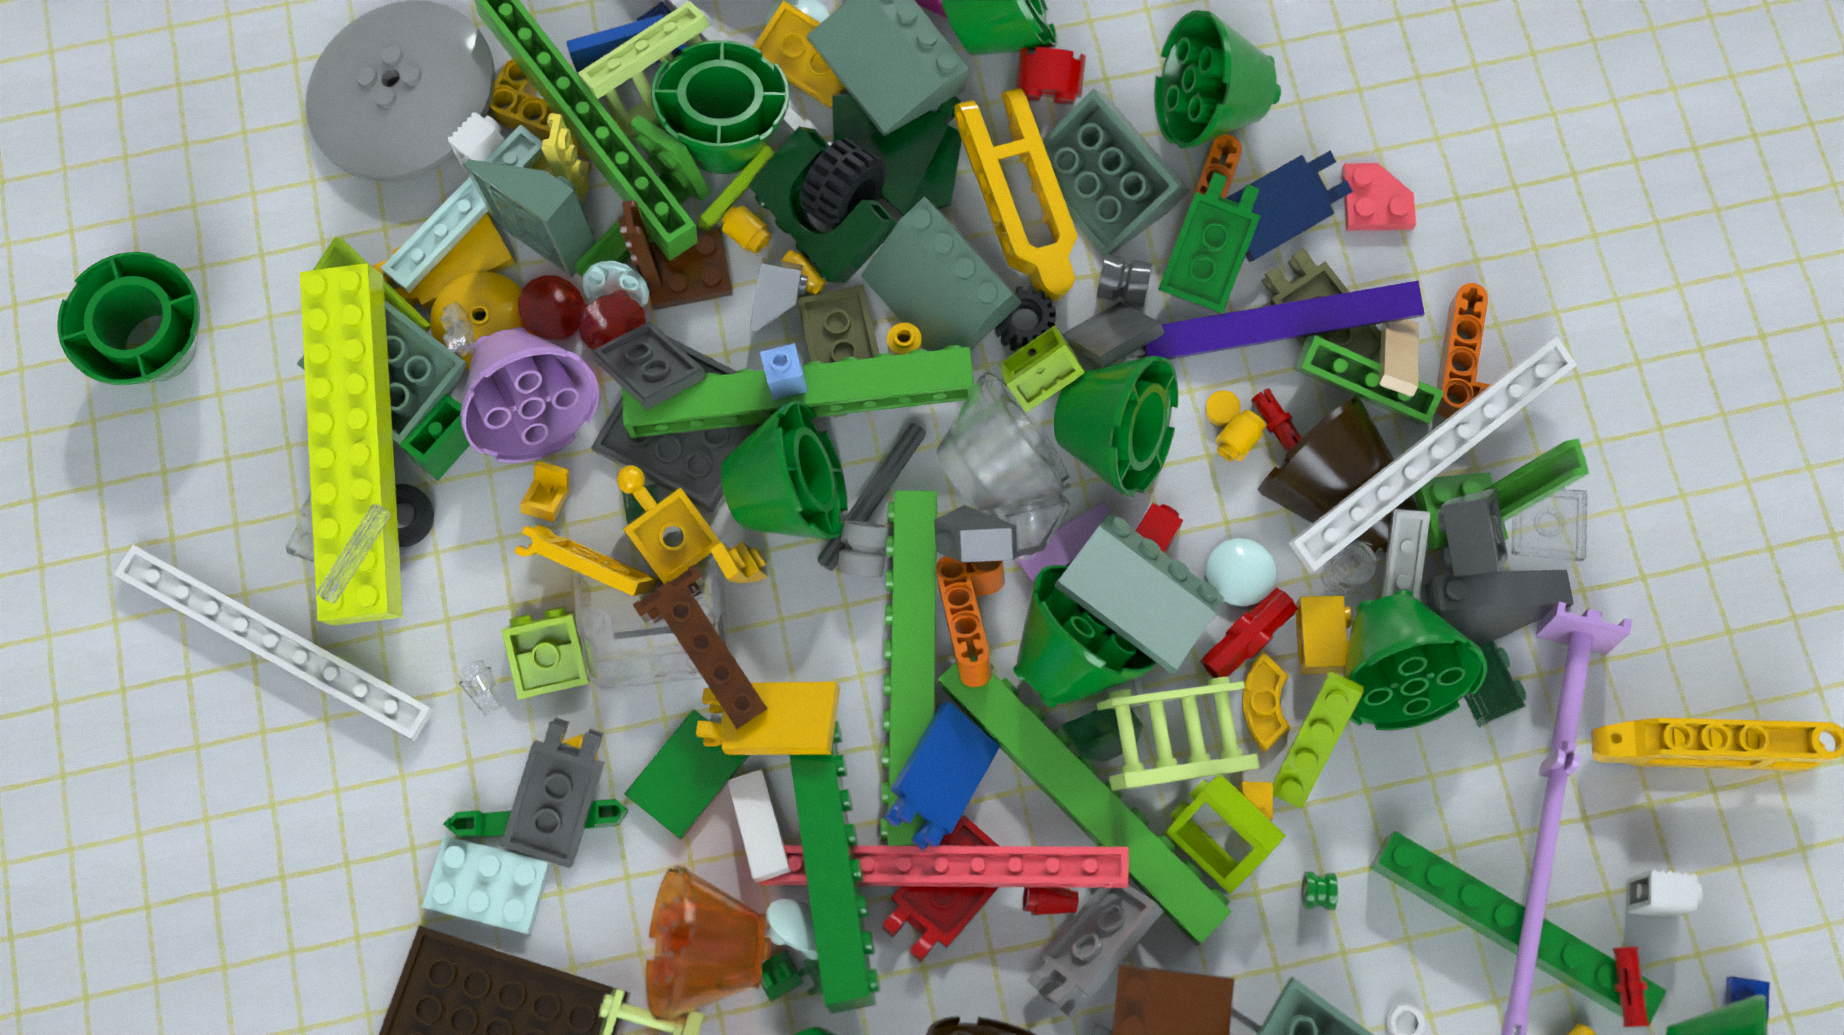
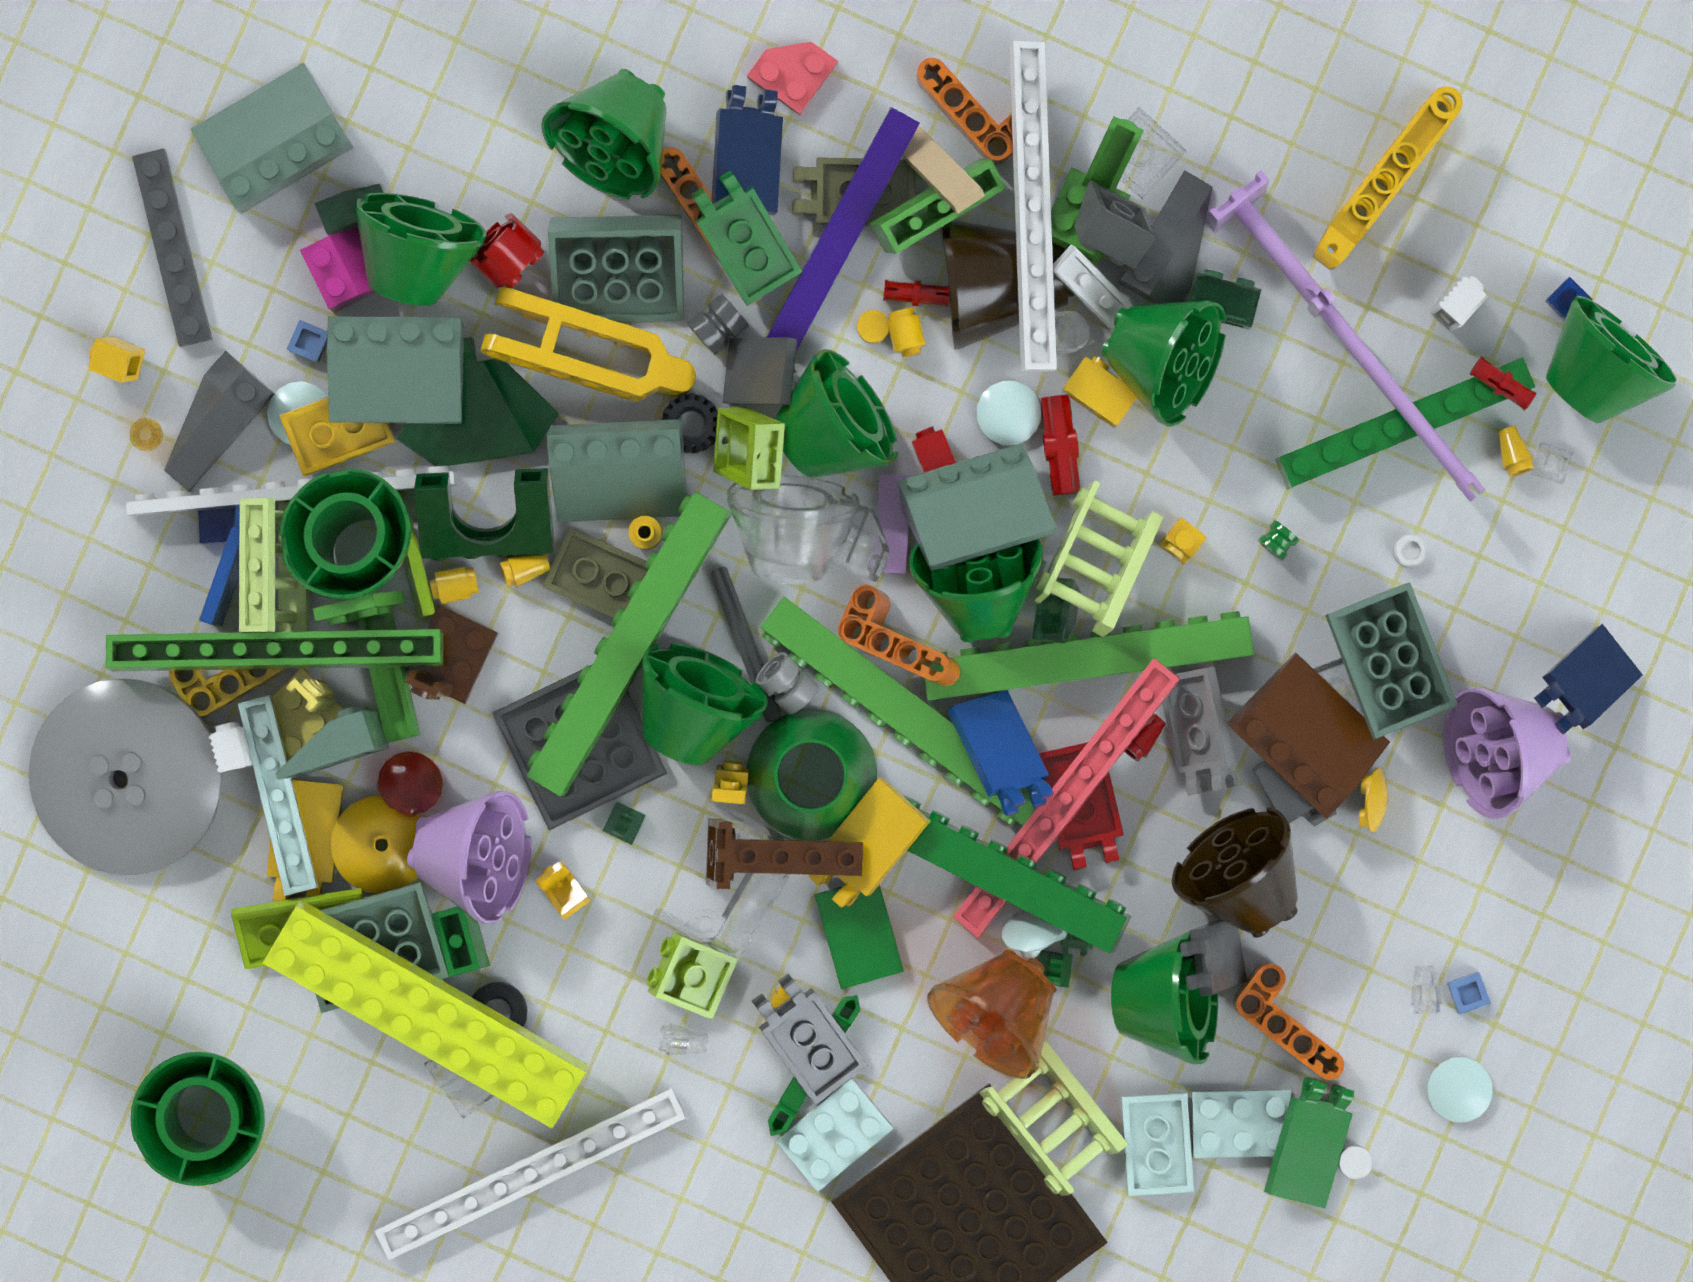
camera: 55 degrees left, 15 degrees up
clear axle [317,504,391,603] -> none
clear plate [440,301,476,357] -> none
yellow tile [514,525,659,596] -> none
clear red dish [578,290,646,350] -> none
light aqua dish [582,261,649,318] -> none
dark grey tile [592,321,706,410] -> none
yellow plate [616,465,721,584] -> none
white tile [727,769,791,883] -> none
slope [750,258,808,332] -> none
light blue brick [760,343,808,400] -> none
black tyre [800,138,886,230] -> none
dark grey slope [934,505,1018,562] -> none
lime window [1165,773,1286,895] -> none
yellow tile [1242,651,1291,753] -> none
lime plate [1272,671,1364,809] -> none
none -> green cone [747,709,877,840]

